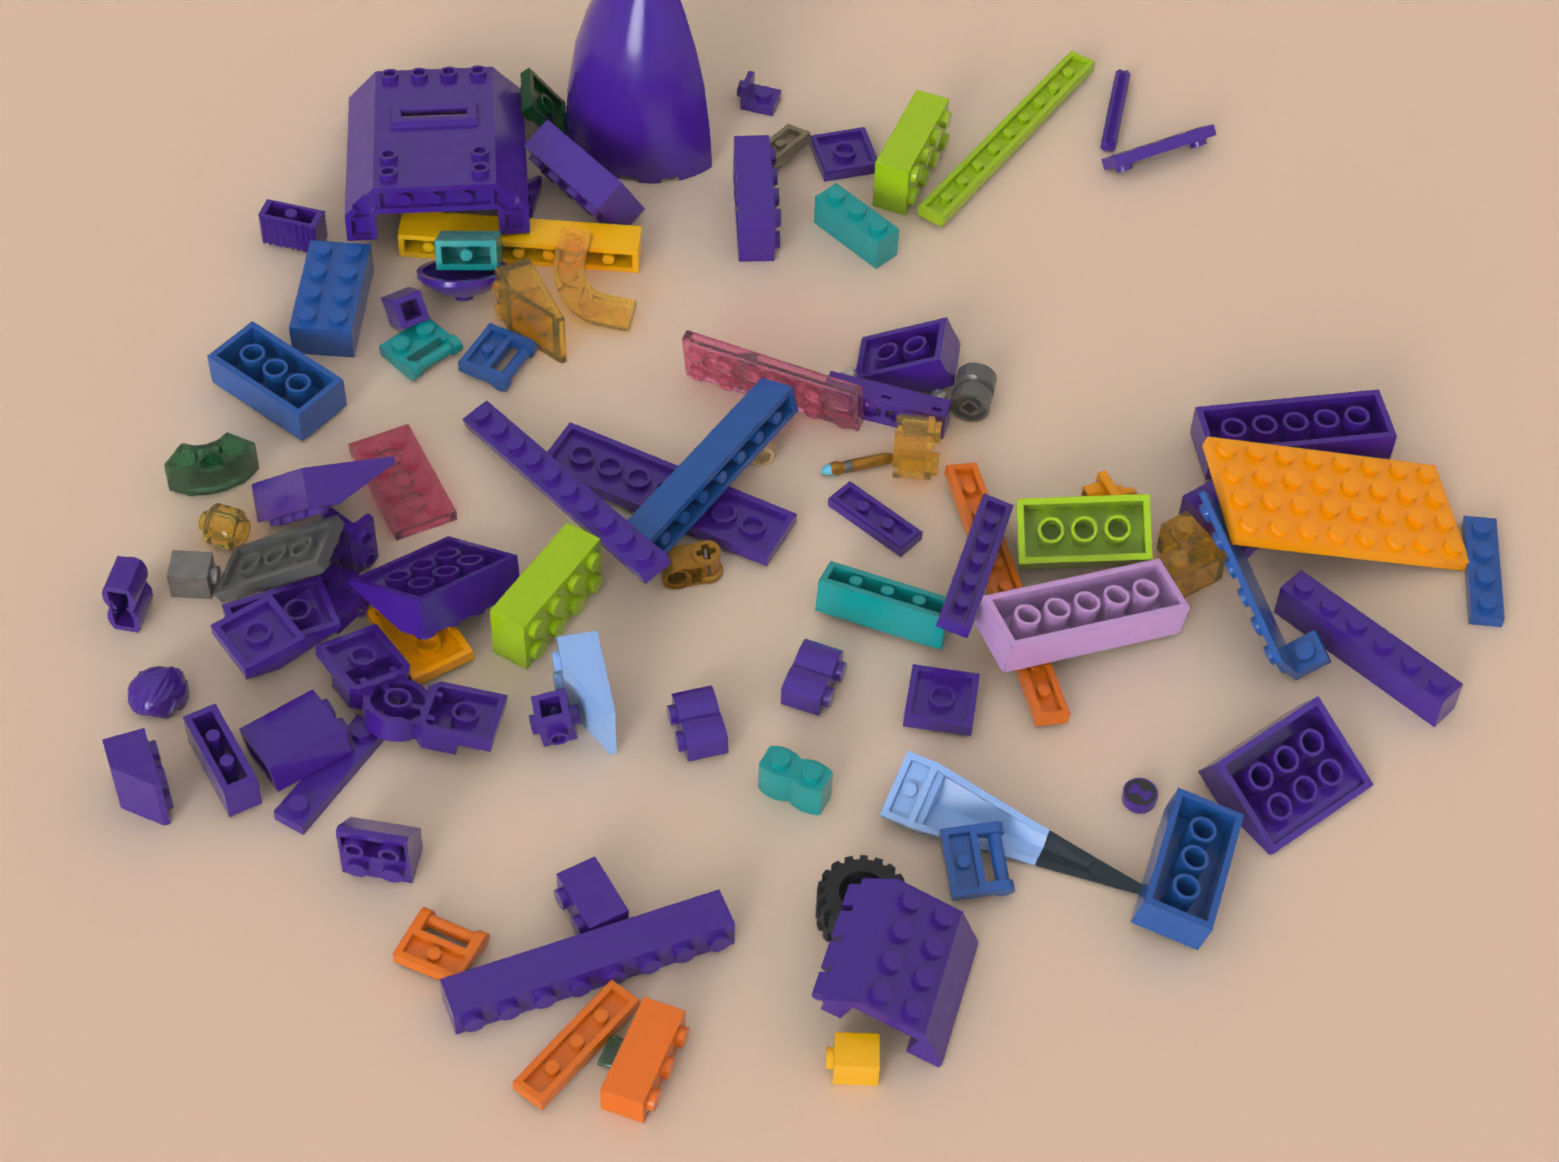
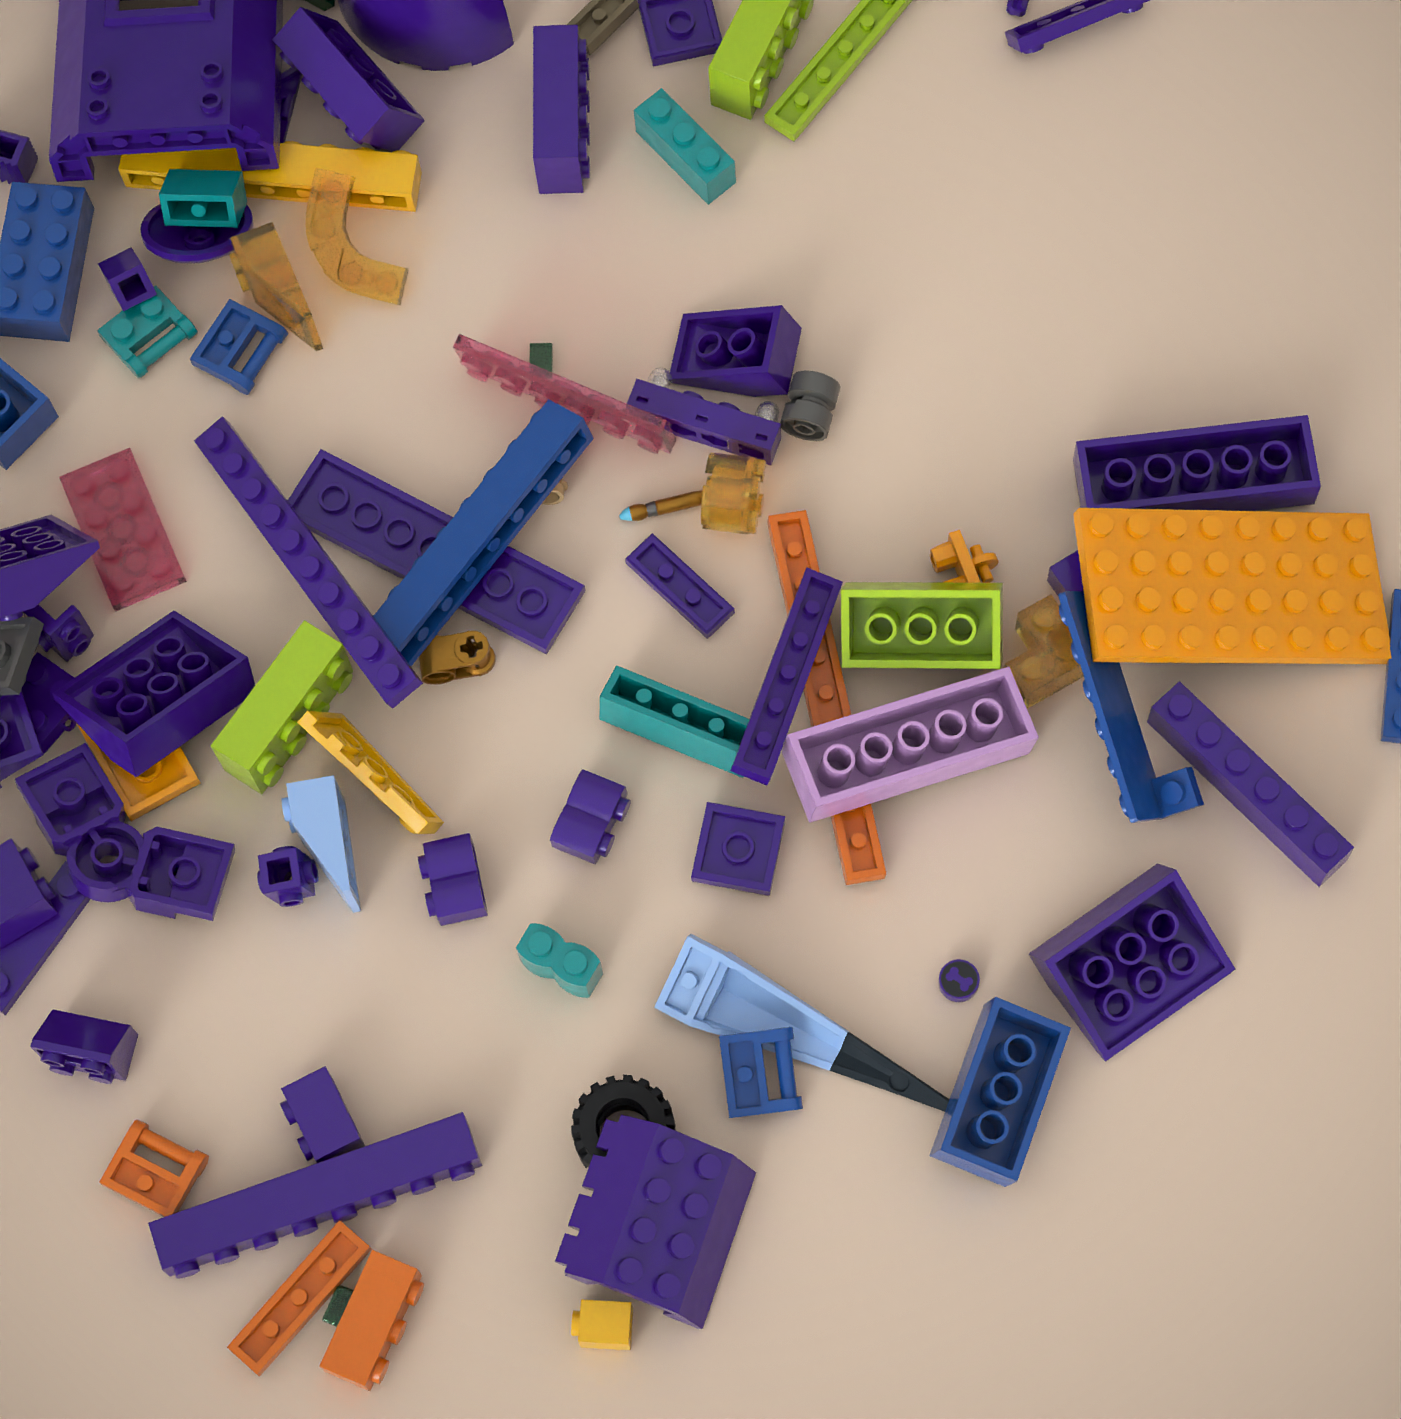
camera: 10 degrees right, 20 degrees up
none -> yellow wing [297,711,444,834]

